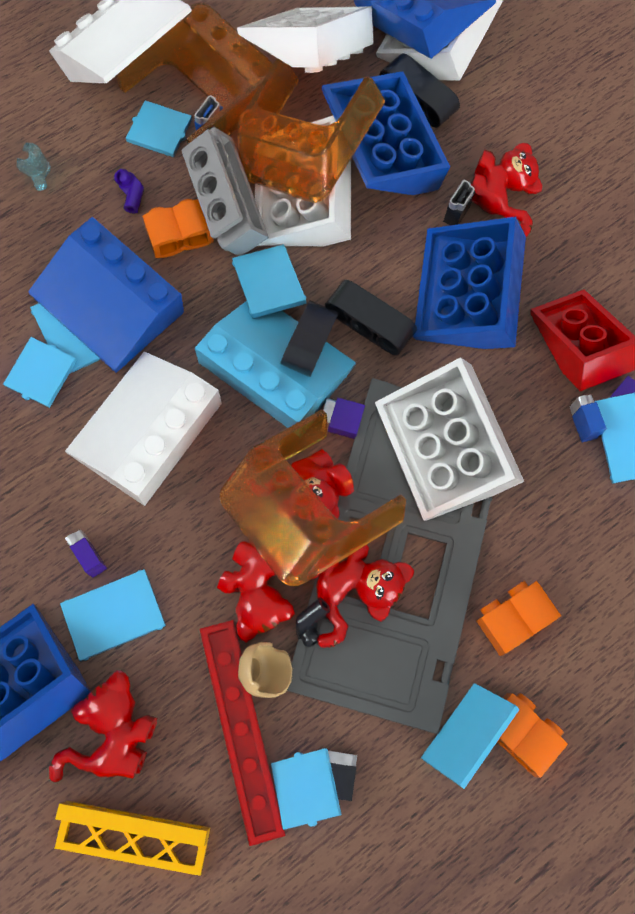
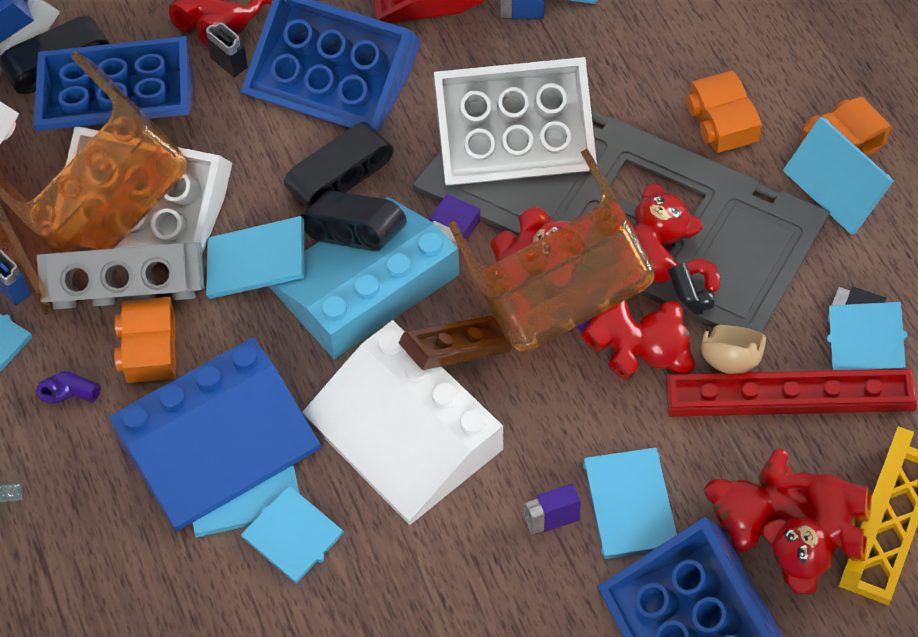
camera: 70 degrees left, 15 degrees down
none -> reddish brown tile [398,315,515,370]
none -> red animal [763,448,872,594]

